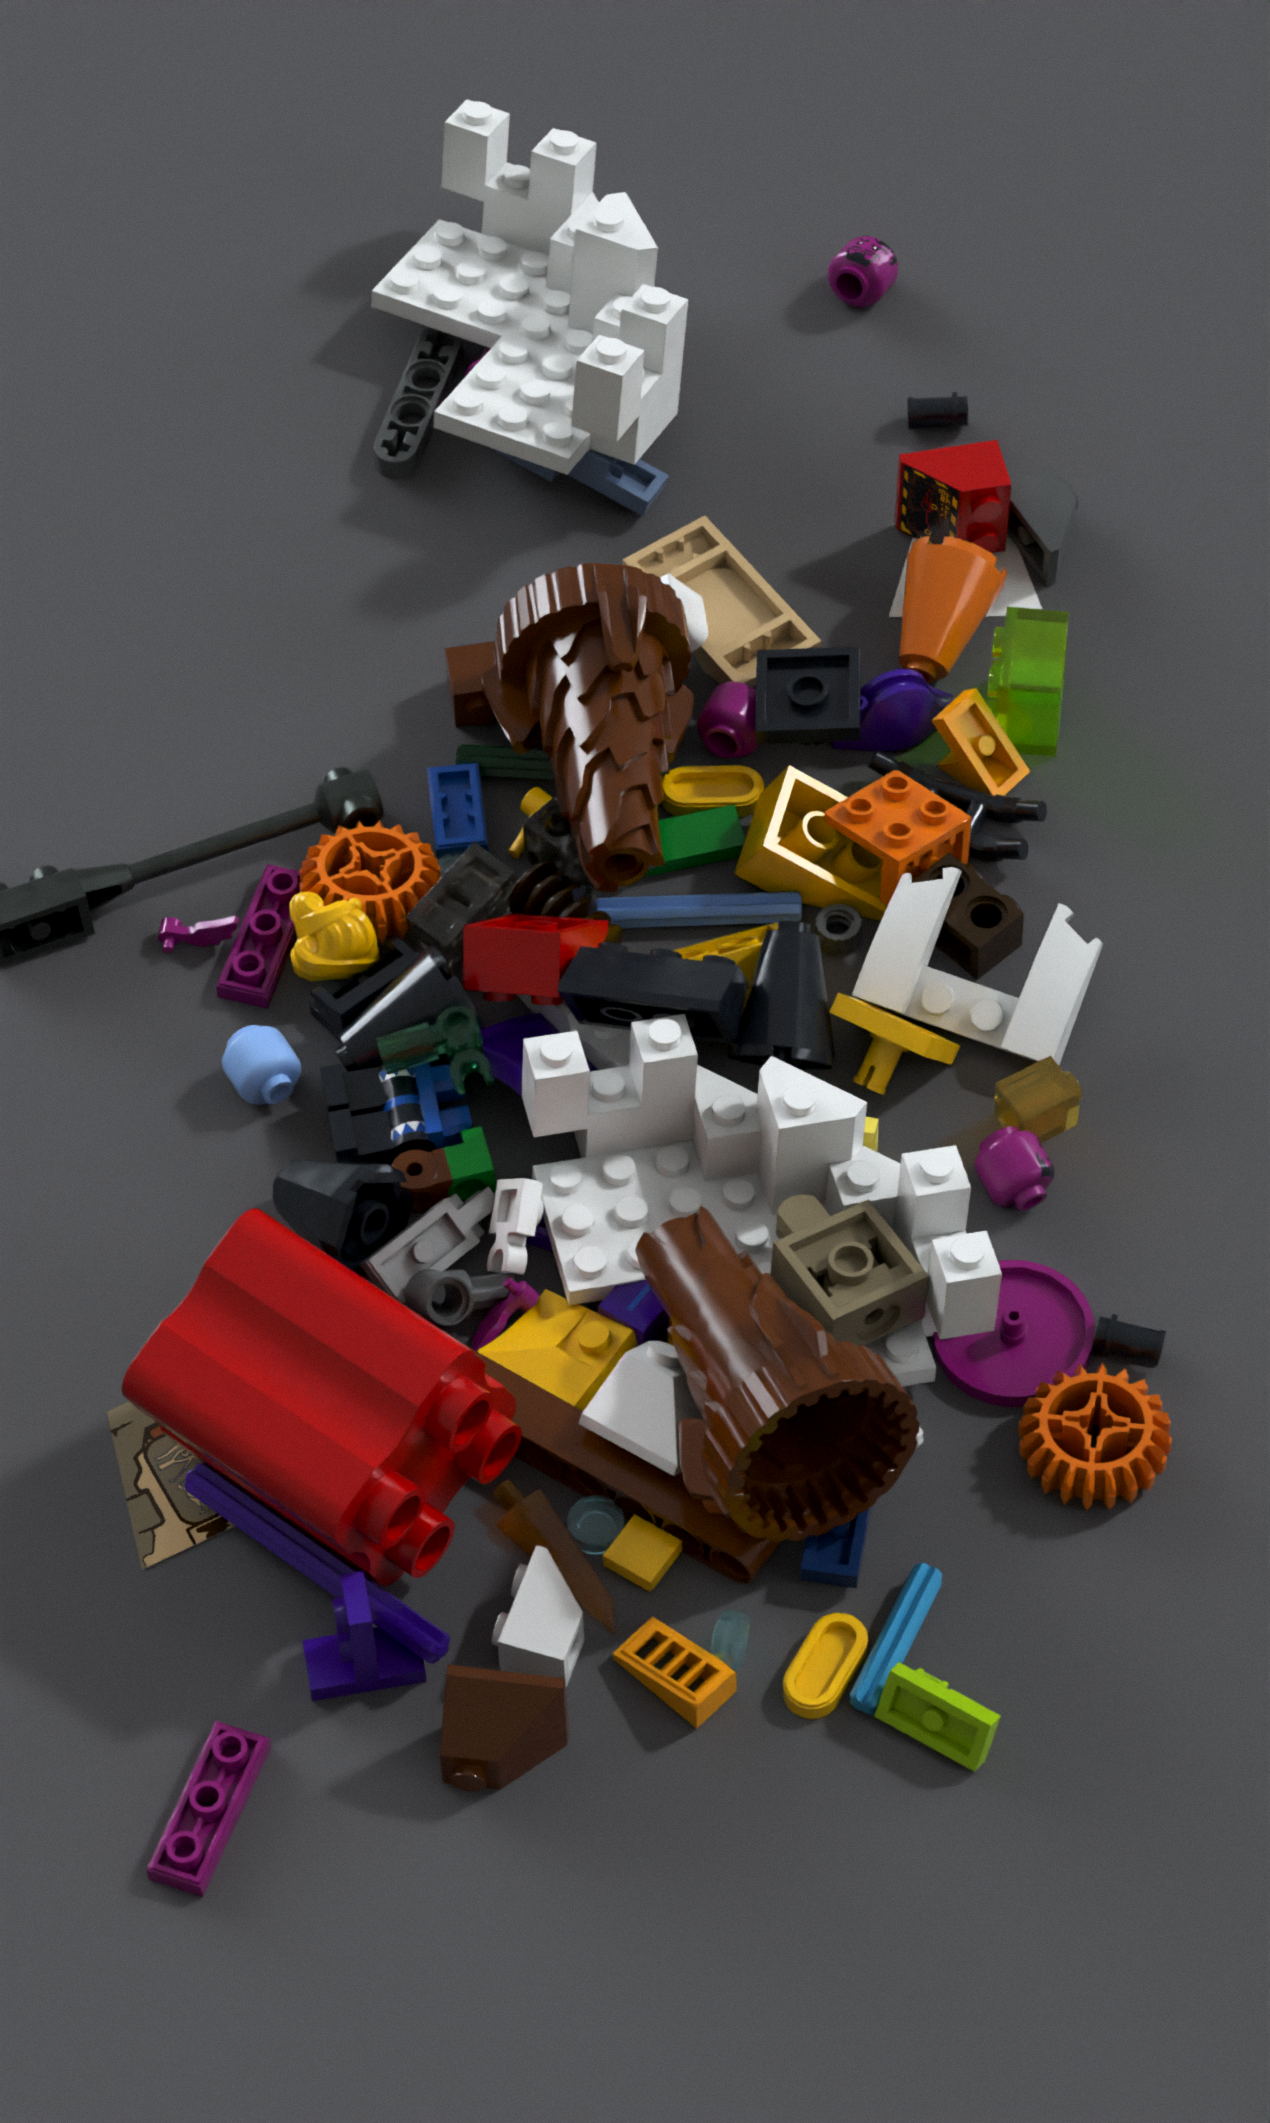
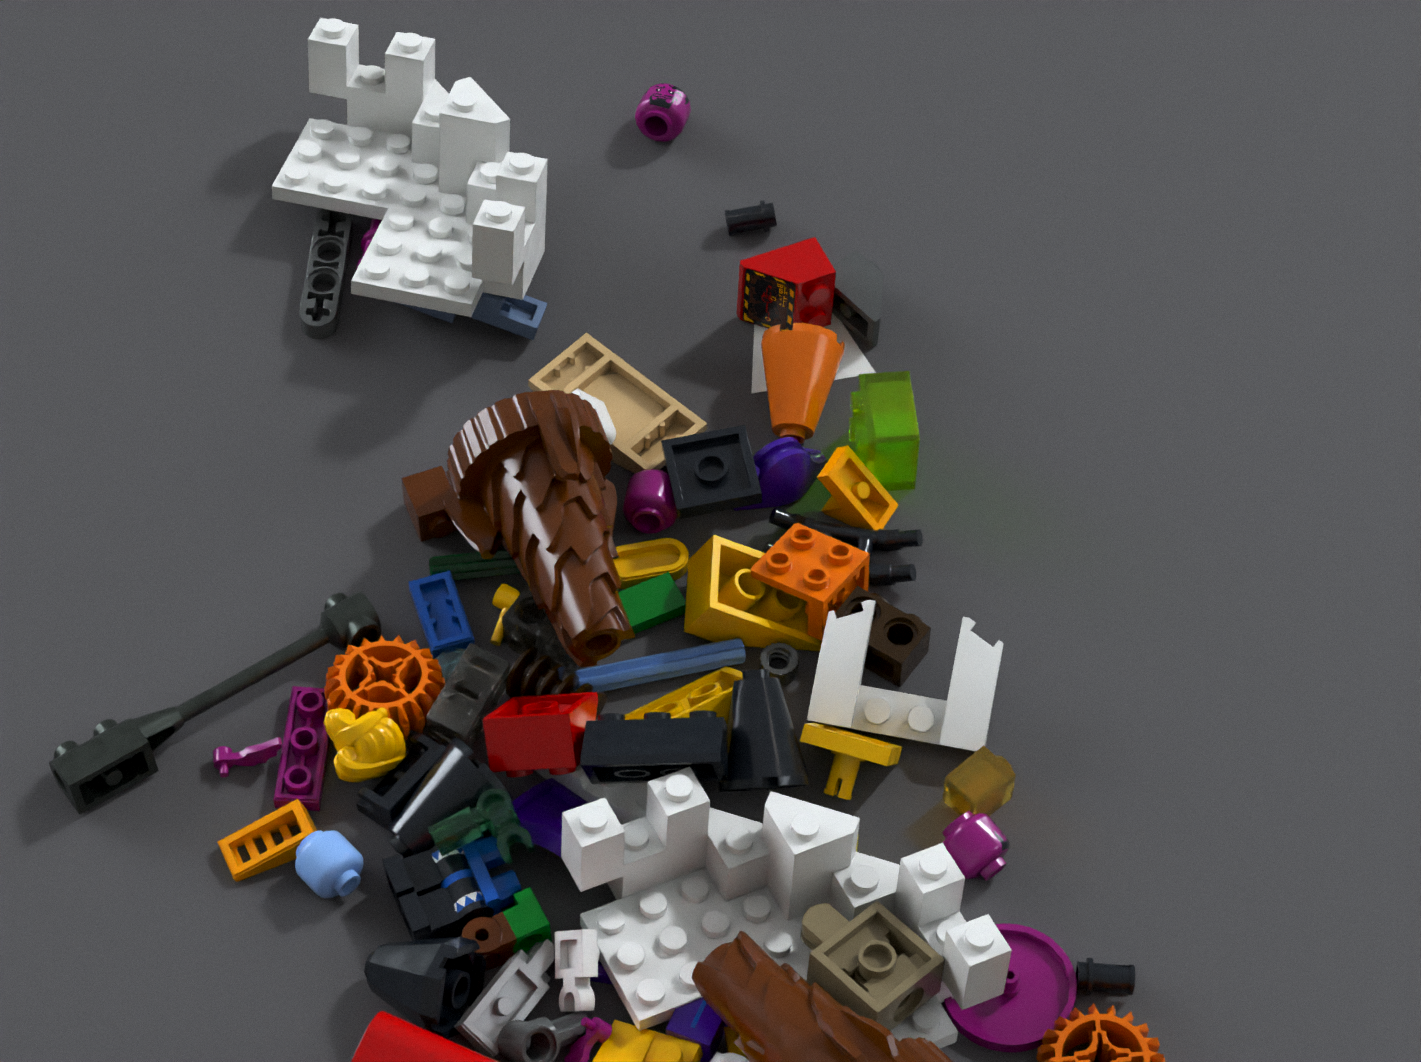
camera: 15 degrees left, 0 degrees up
none -> light orange slope [217,799,317,882]

